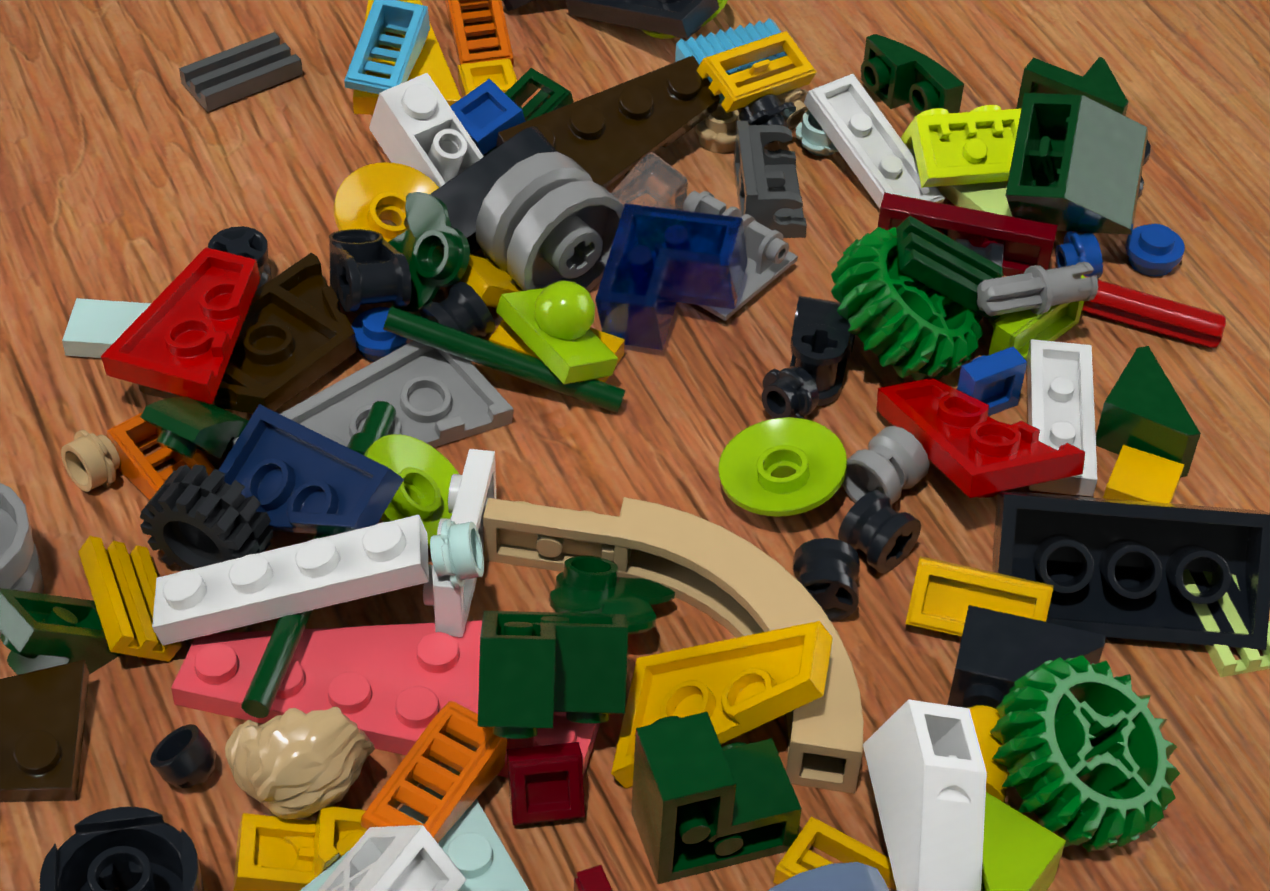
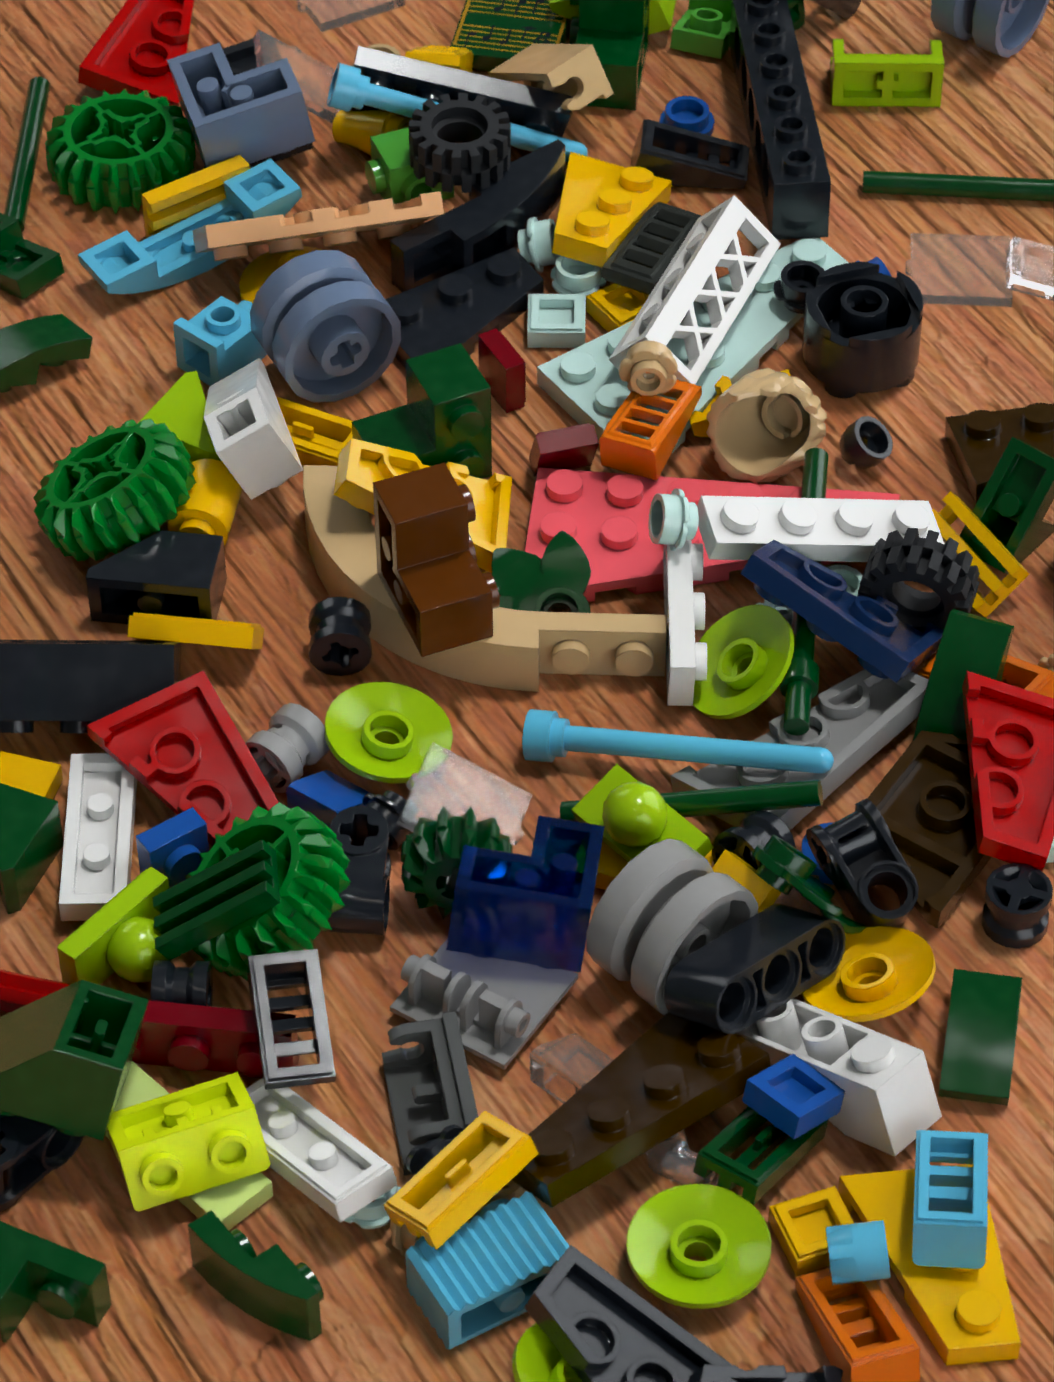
camera: 175 degrees right, 0 degrees up
dark green brick [478,611,628,739] -> none
black wheel [838,490,921,574] -> none
light grey axle [977,262,1098,316] -> none
none -> slope [247,949,336,1090]
none -> blue slope [286,770,370,827]
none -> reddish brown brick [373,462,500,657]
none -> clear piece [396,742,533,847]
none -> dark green gear [401,806,513,920]
none -> medium azure piece [522,709,834,773]
none -> tan plate [619,341,678,396]
none -> lime dish [626,1184,771,1309]
none -> medium azure hose [825,1220,891,1285]
none -> dark green slope [938,969,1022,1106]

